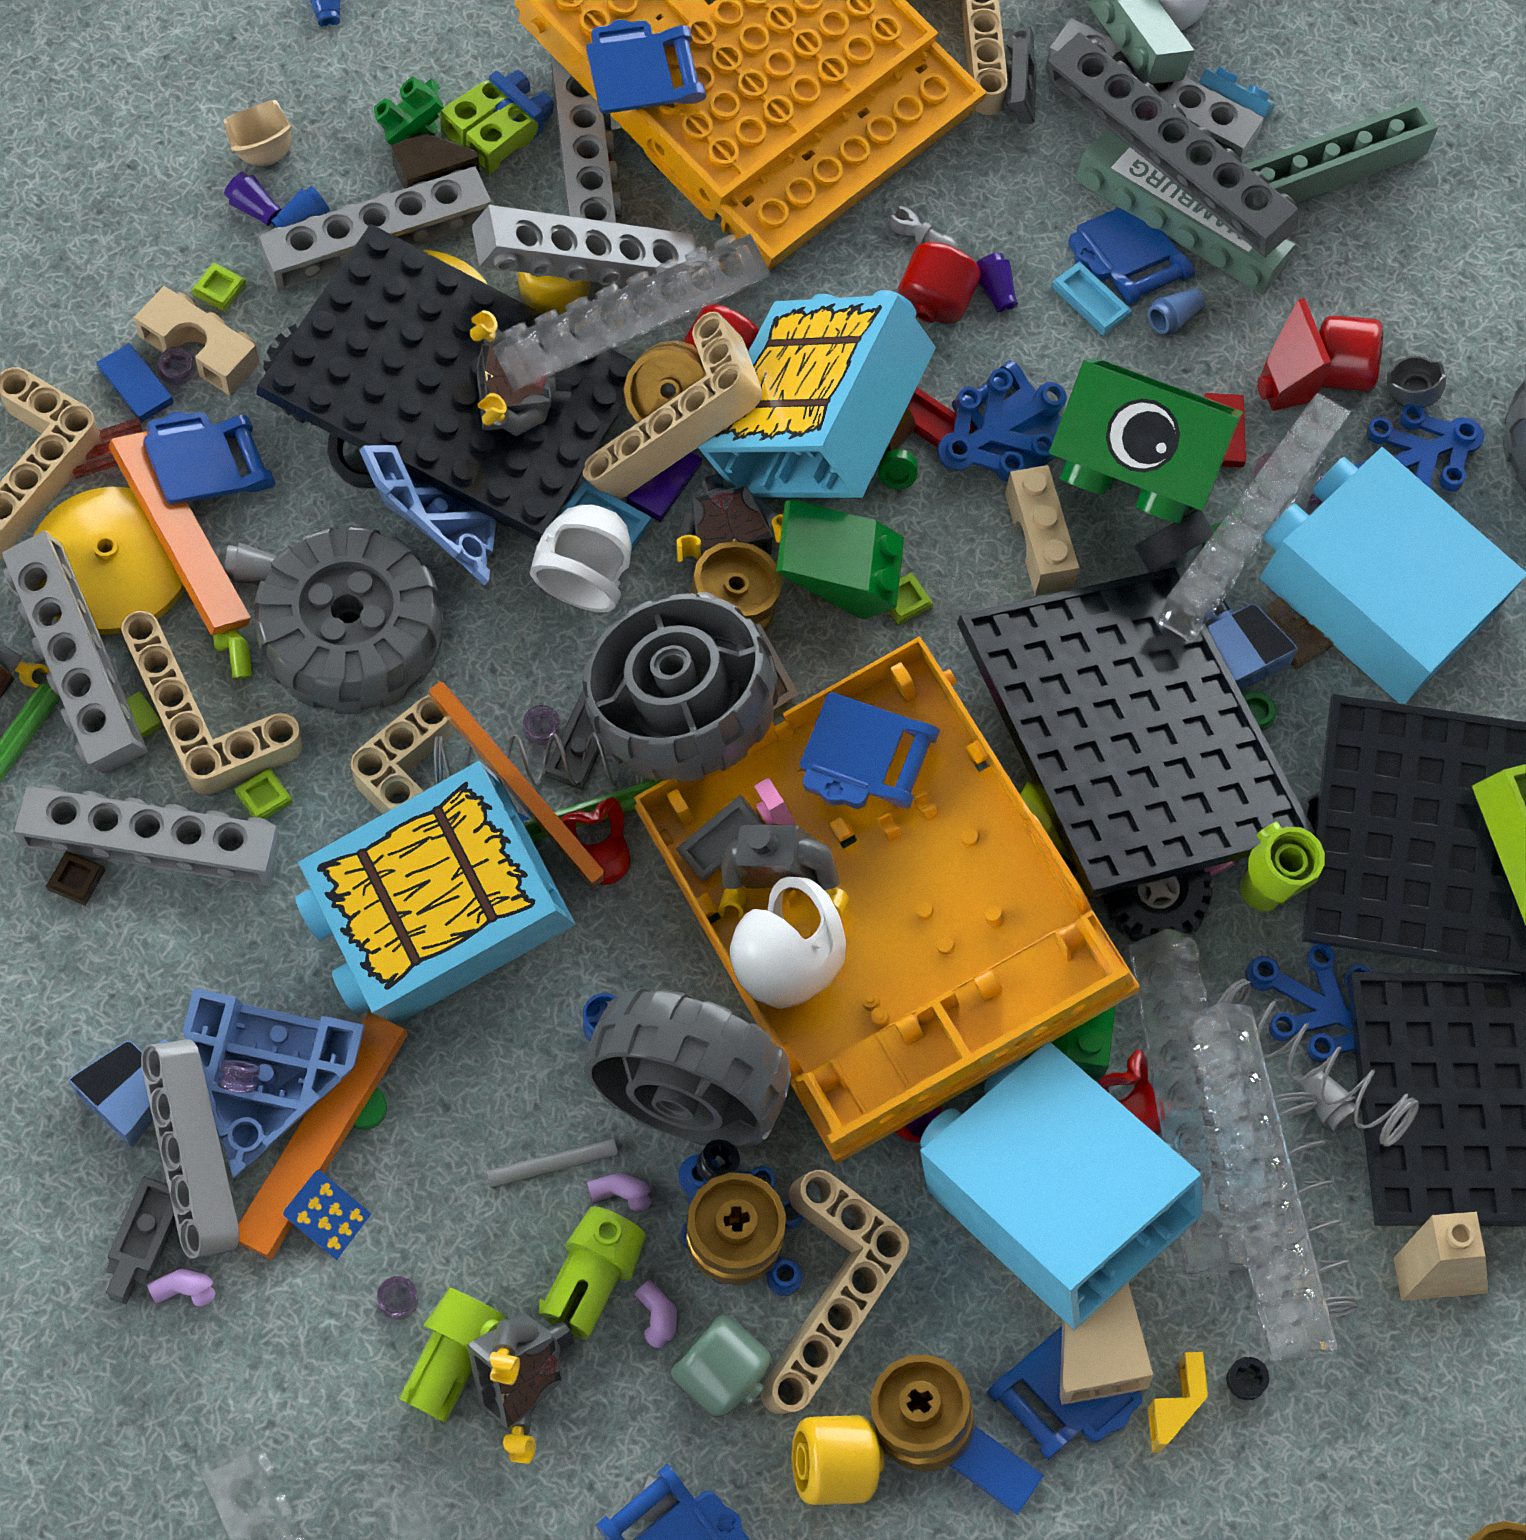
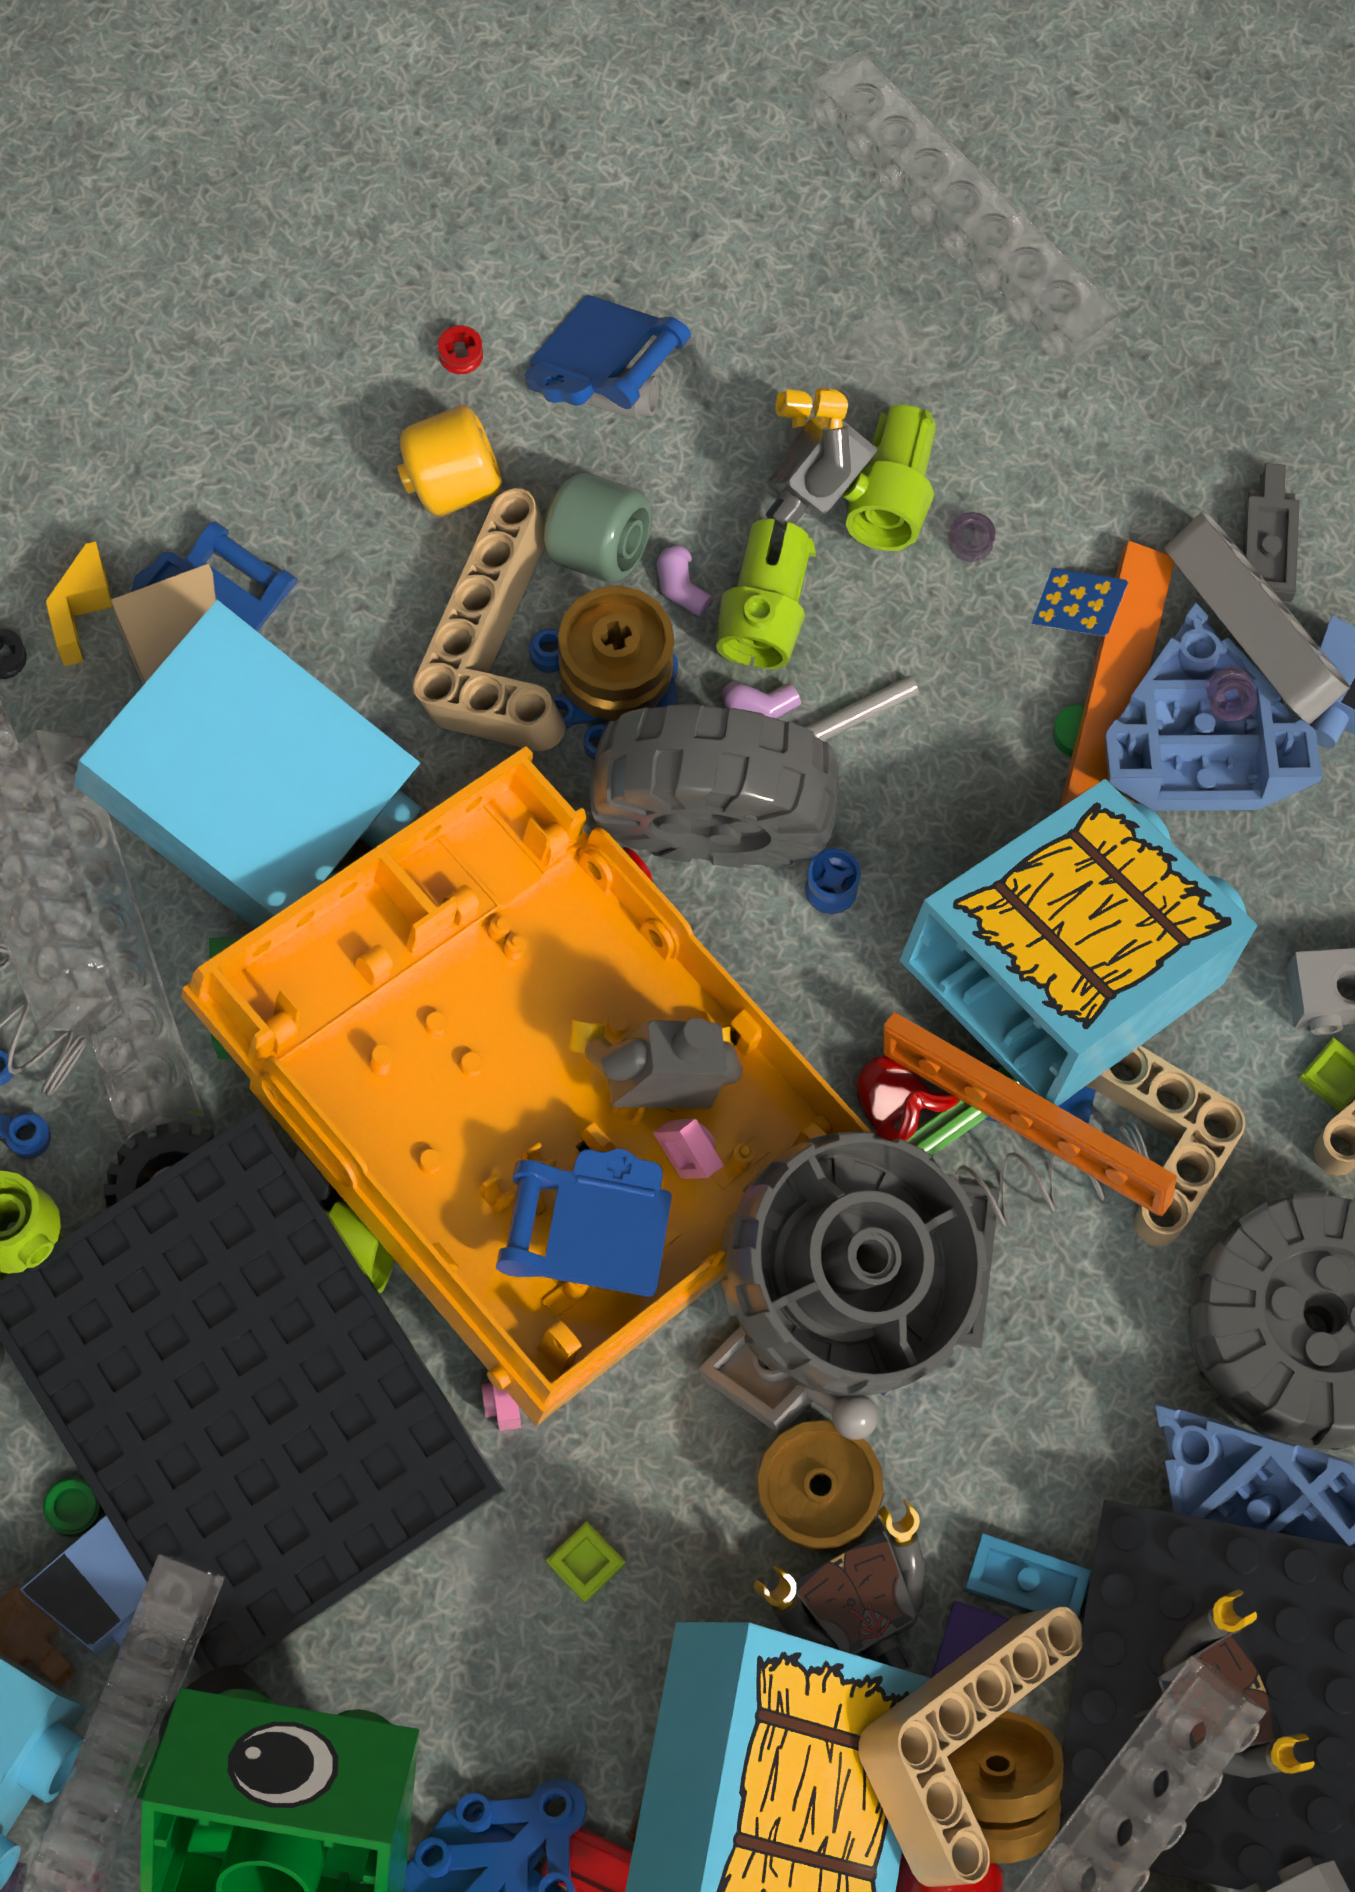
camera: 170 degrees right, 5 degrees up
lavender arm [147,1268,216,1307] -> none
clear purple bush [523,705,560,745] -> none
white piece [530,505,632,612] -> none
dark grey tile [675,795,766,882] -> none
white piece [730,876,846,1009] -> none
green slope [776,499,904,619] -> none
pearl gold wheel [870,1354,975,1472] -> none
green tile [878,449,918,490] -> none
blue tile [949,1425,1044,1515] -> none
tan arch [1005,465,1079,595] -> none
red piece [1097,1049,1169,1135] -> none

